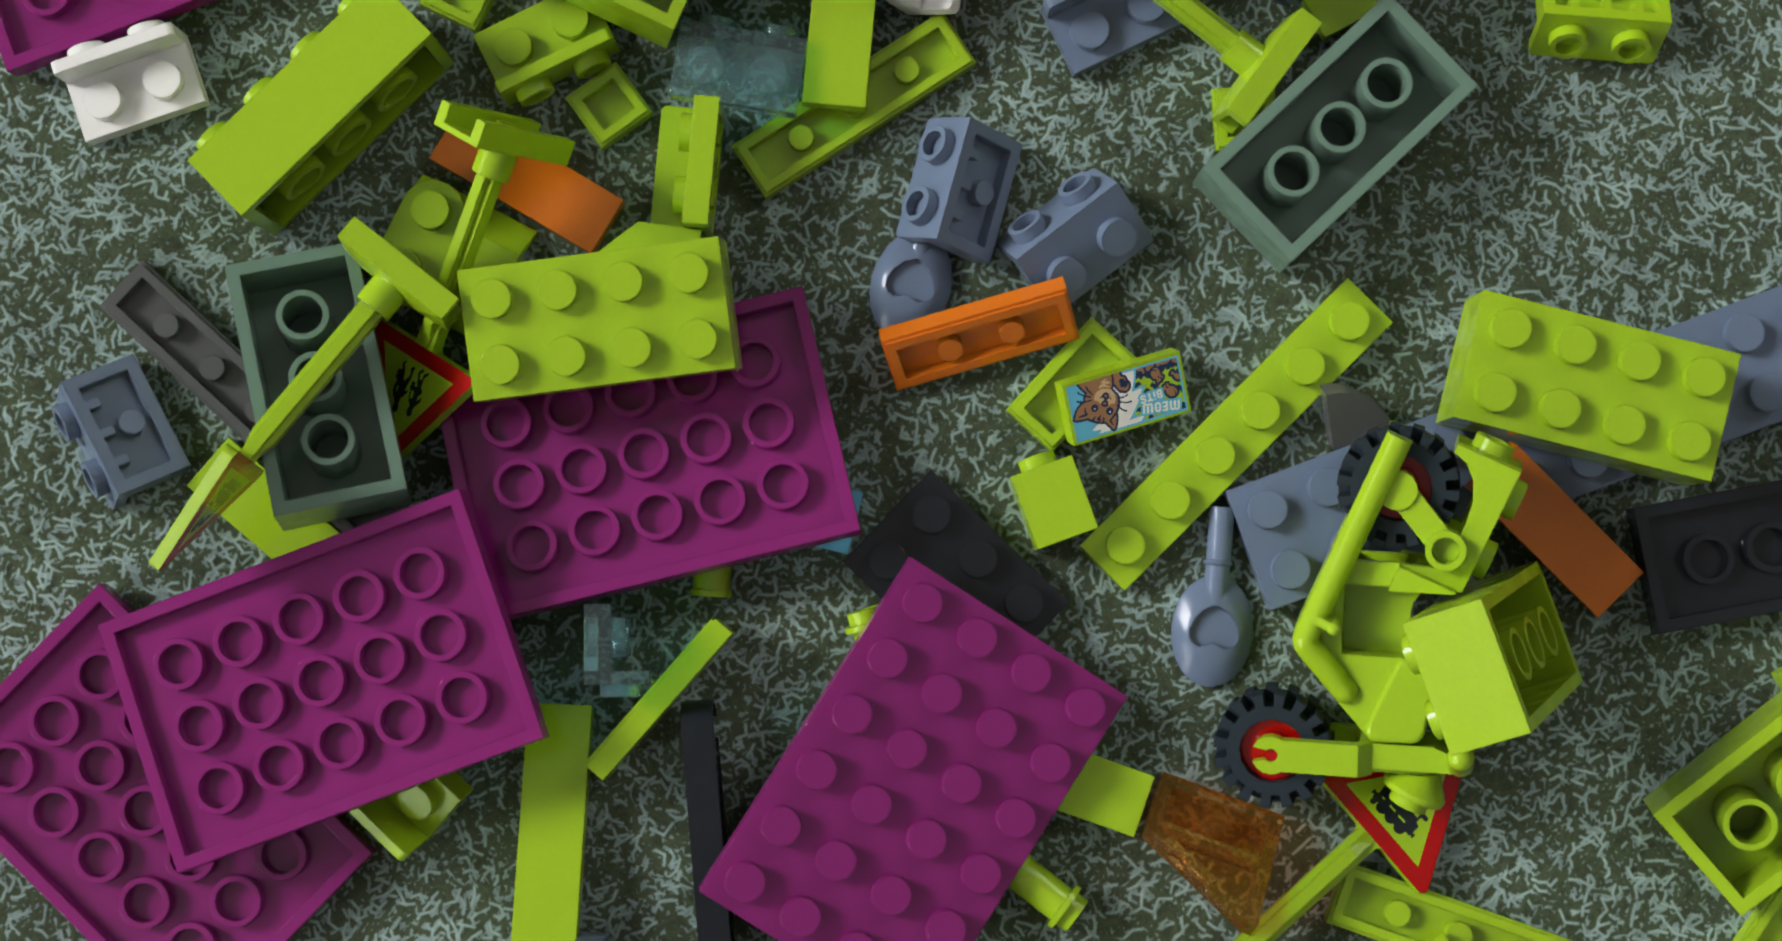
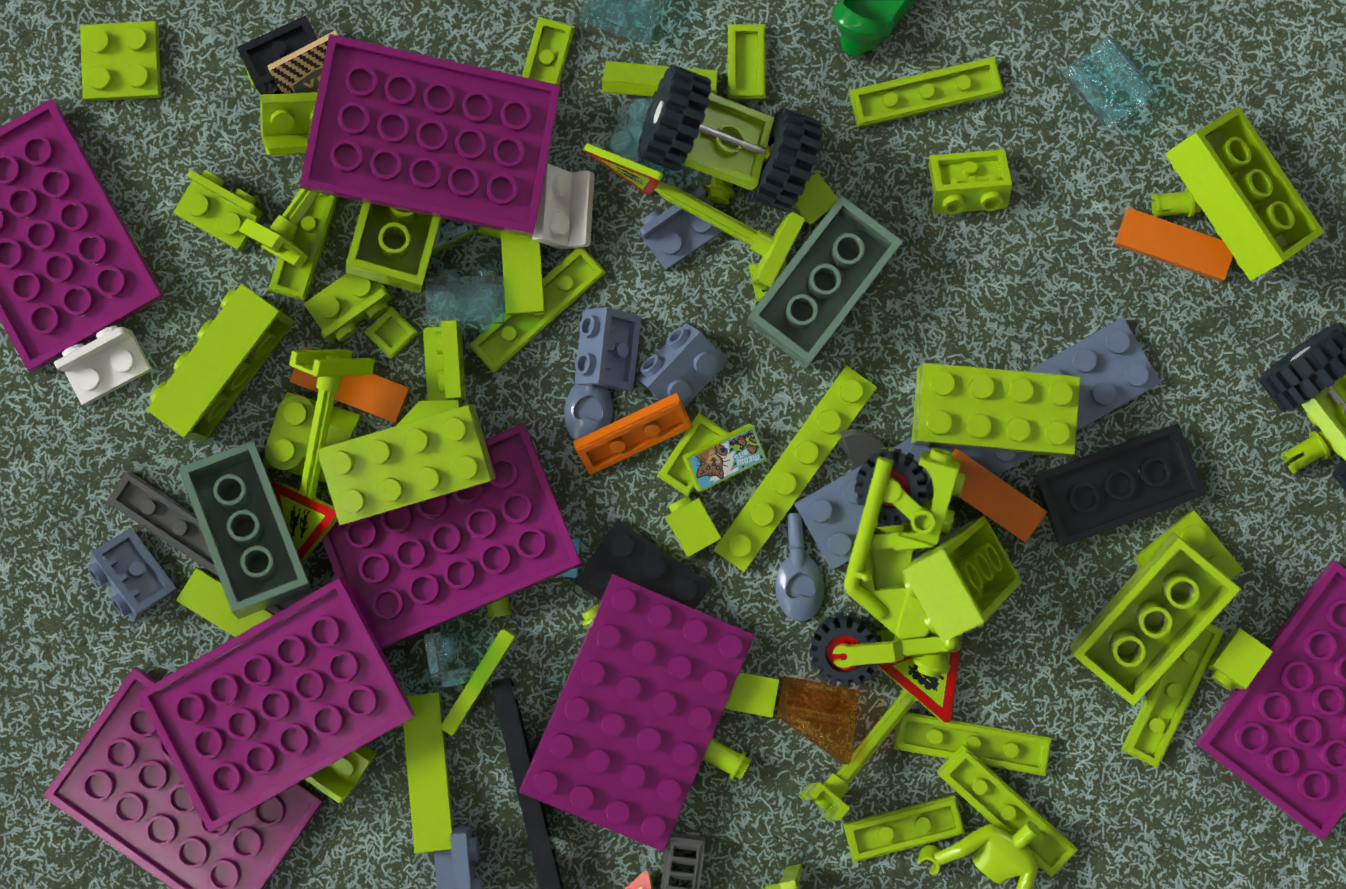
camera: 15 degrees left, 0 degrees up
lime piece [148,216,462,572] -> none

